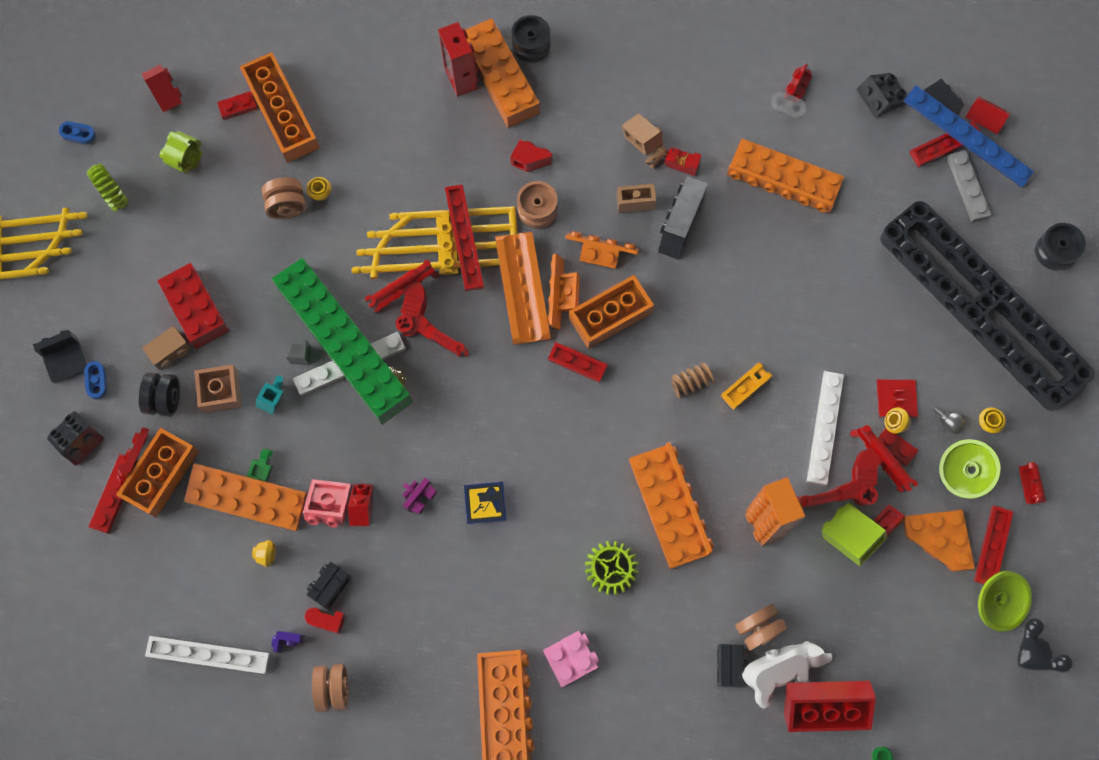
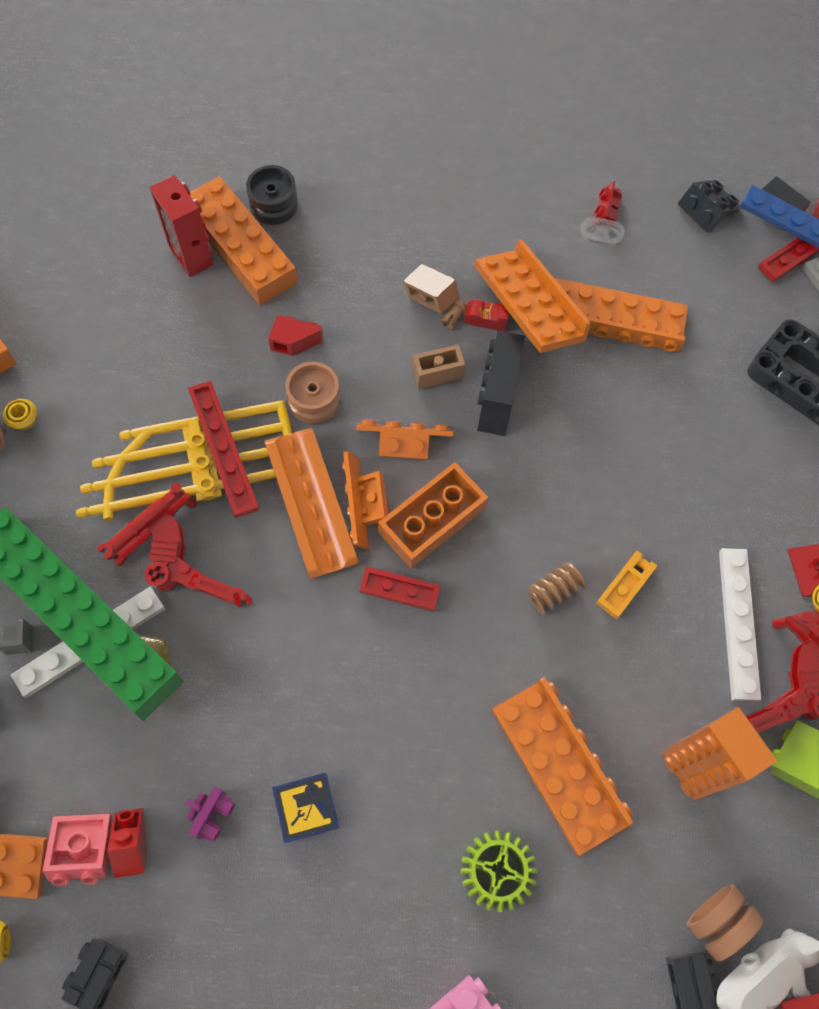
camera: 15 degrees left, 5 degrees down
none -> orange bracket [474,239,590,353]

